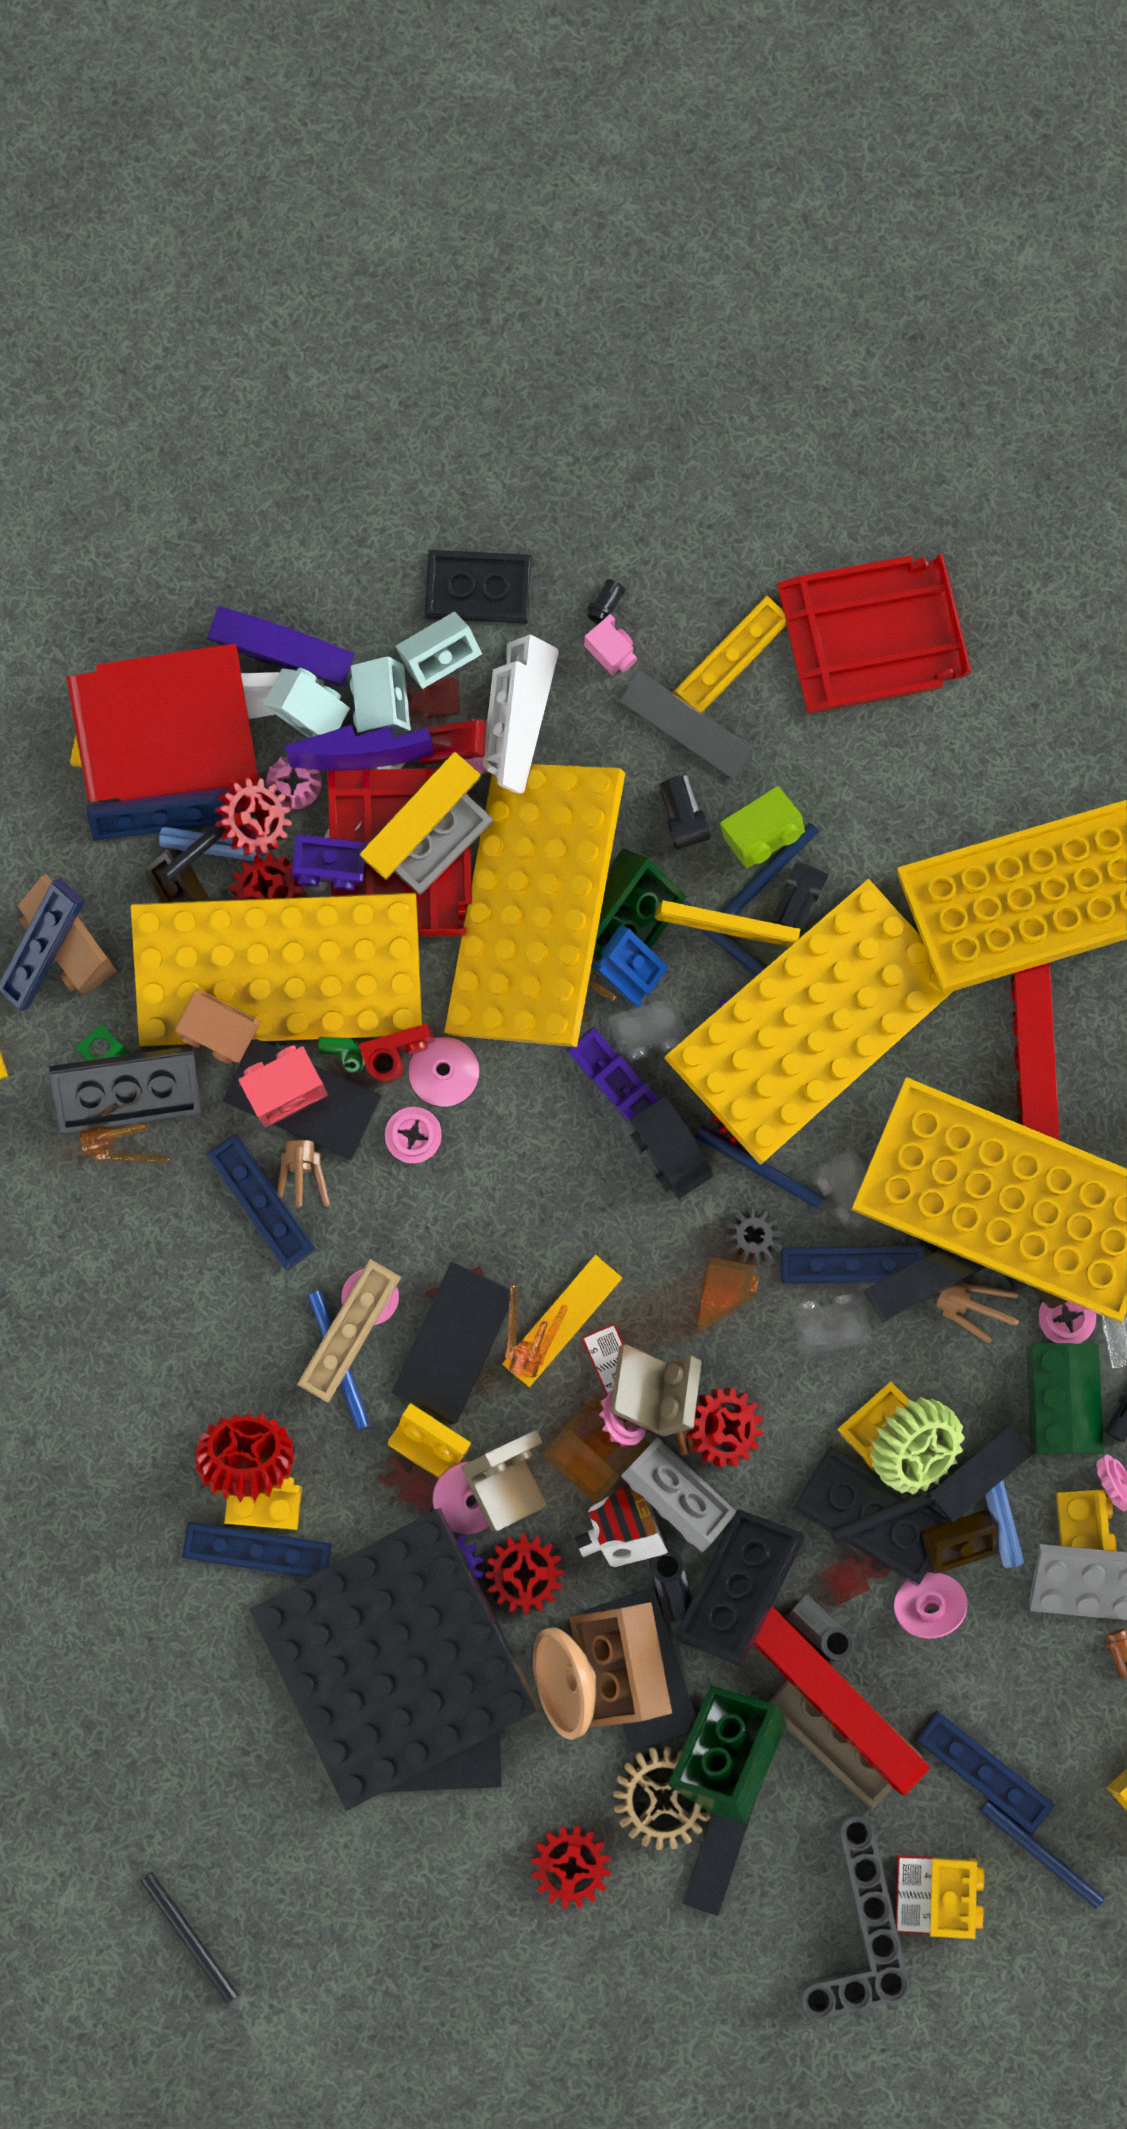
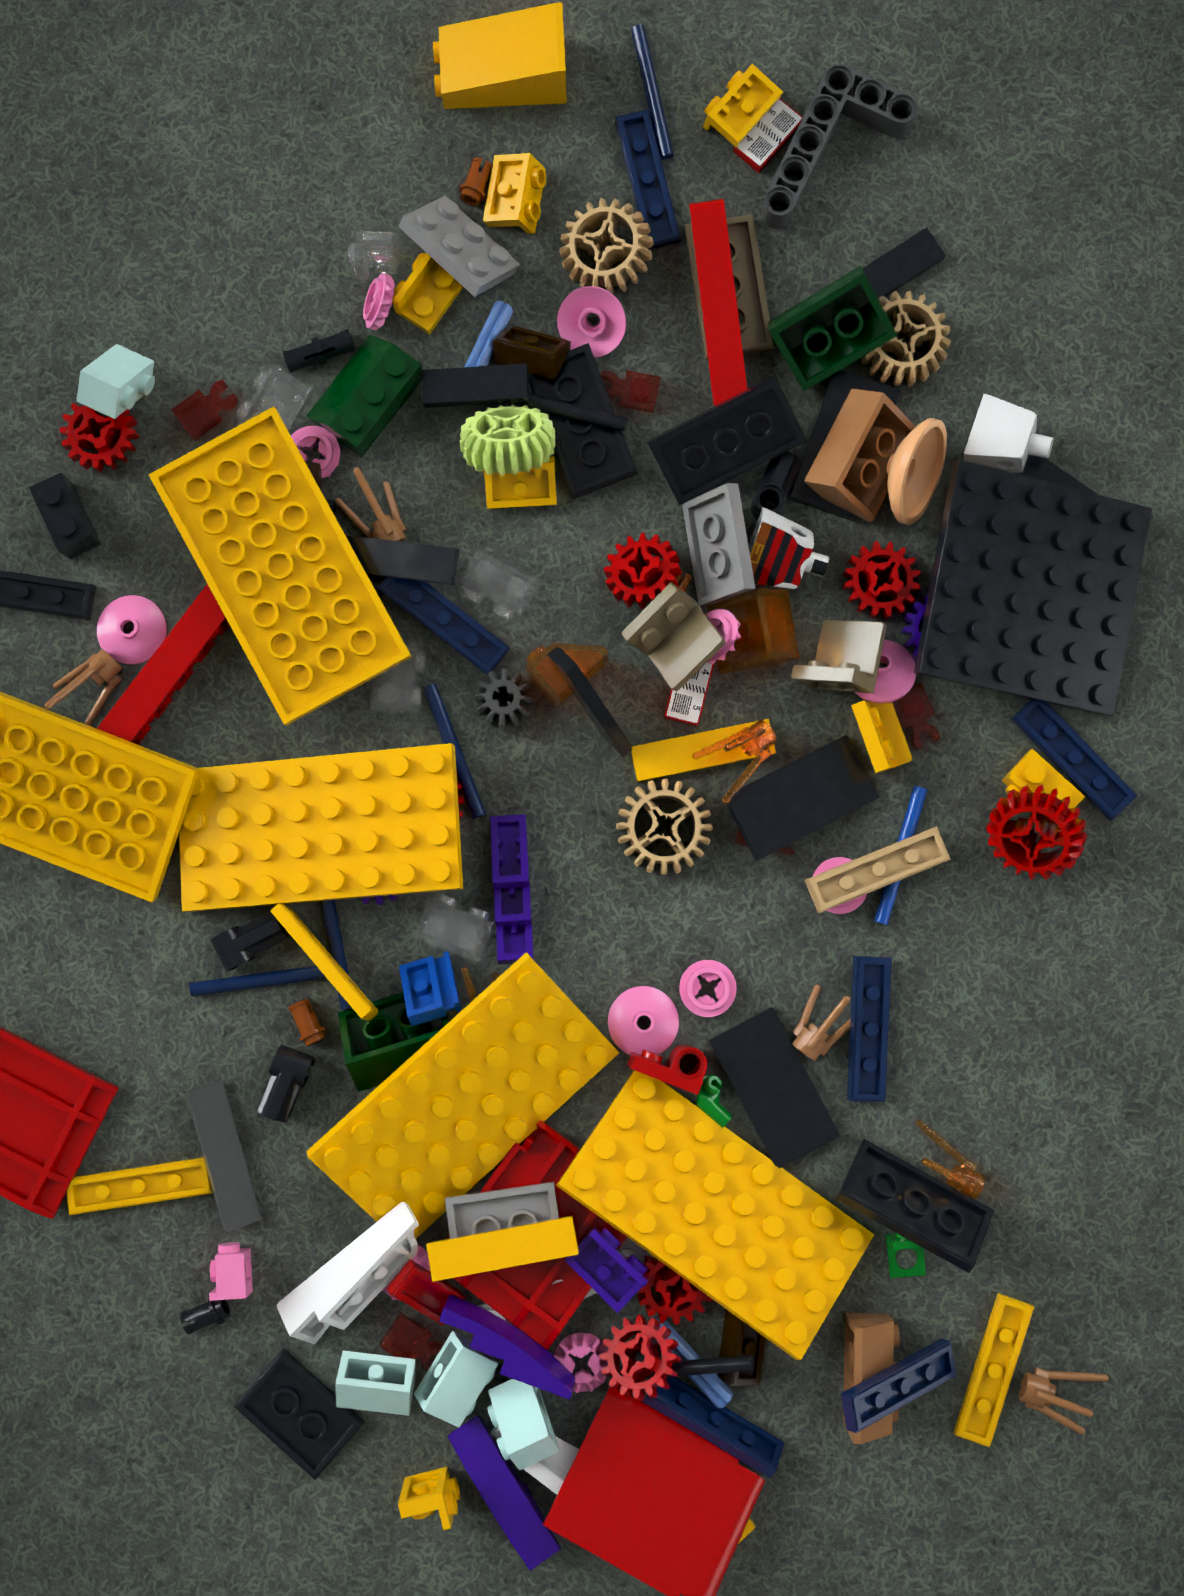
camera: 140 degrees left, 5 degrees up
nougat brick [175,988,261,1064] -> none
coral brick [238,1046,328,1128] -> none
red gear [531,1825,611,1909] -> none
black brick [630,1096,713,1200] -> none
lime brick [720,786,805,869] -> none
dark grey piece [785,1594,854,1661] -> none
none -> medium nougat plant [44,648,123,726]
none -> bright pink dish [97,595,167,665]
none -> dark orange pin [288,998,326,1047]
none -> yellow bracket [398,1467,460,1530]
none -> yellow bracket [483,153,546,234]
none -> black tile [547,647,633,757]
none -> tan gear [559,198,654,294]
none -> tan gear [616,779,713,875]
none -> white torso [964,394,1054,473]

